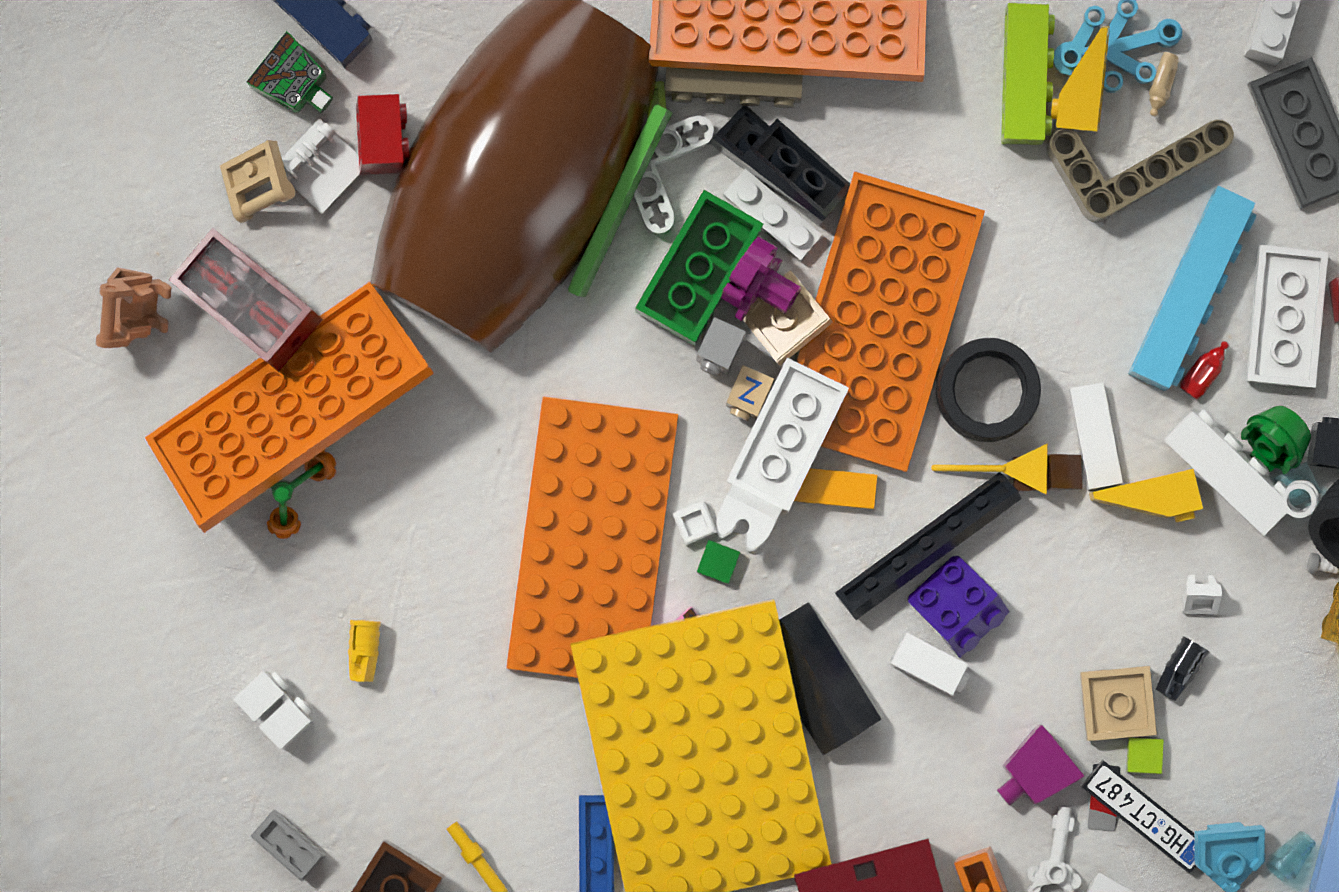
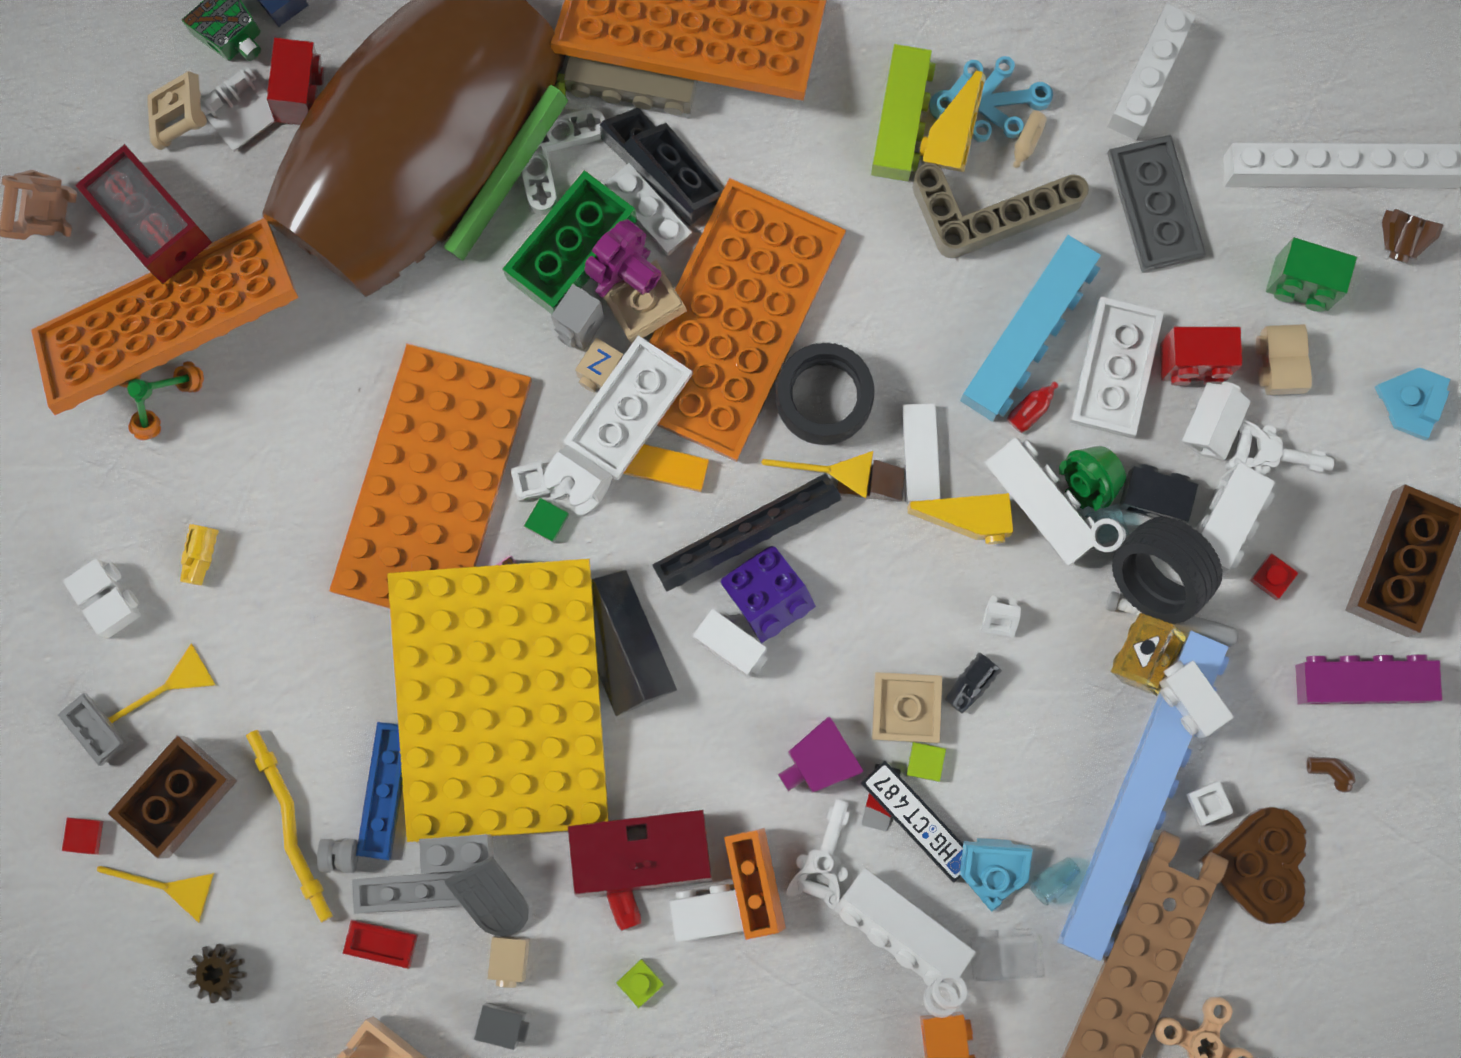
camera: 10 degrees right, 5 degrees down
none -> yellow piece [108,643,216,723]

